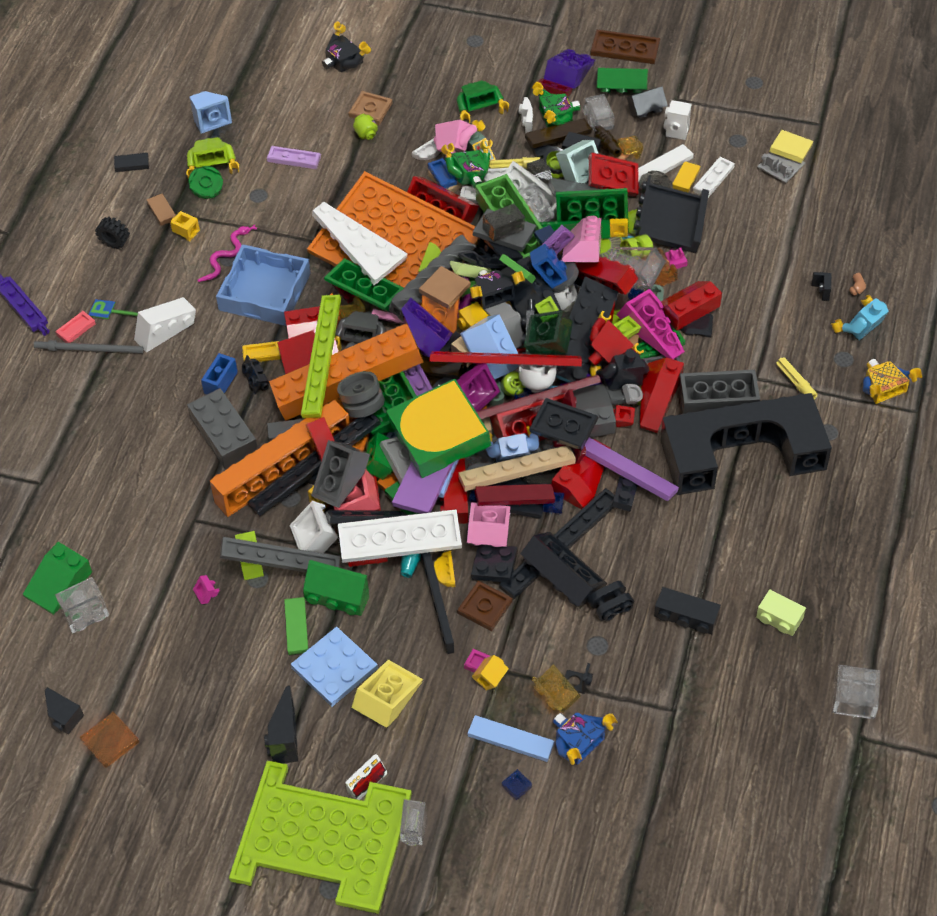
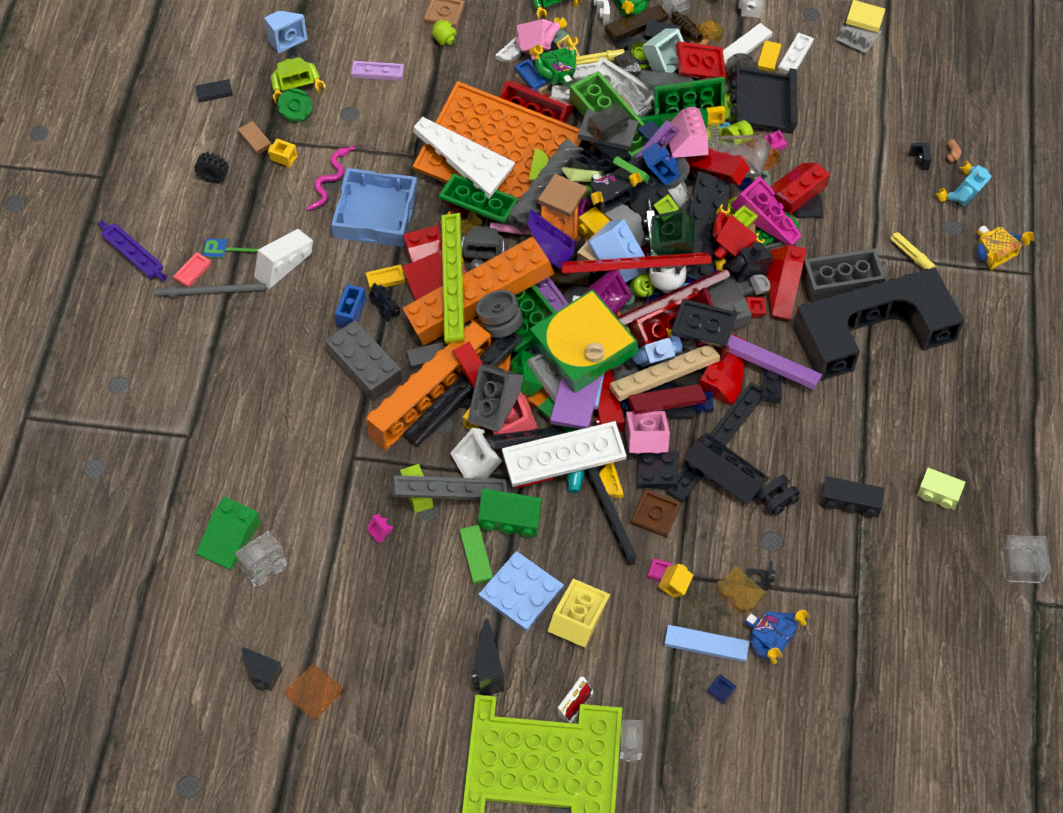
camera: 10 degrees left, 5 degrees up
none -> tan tile [585,343,605,363]

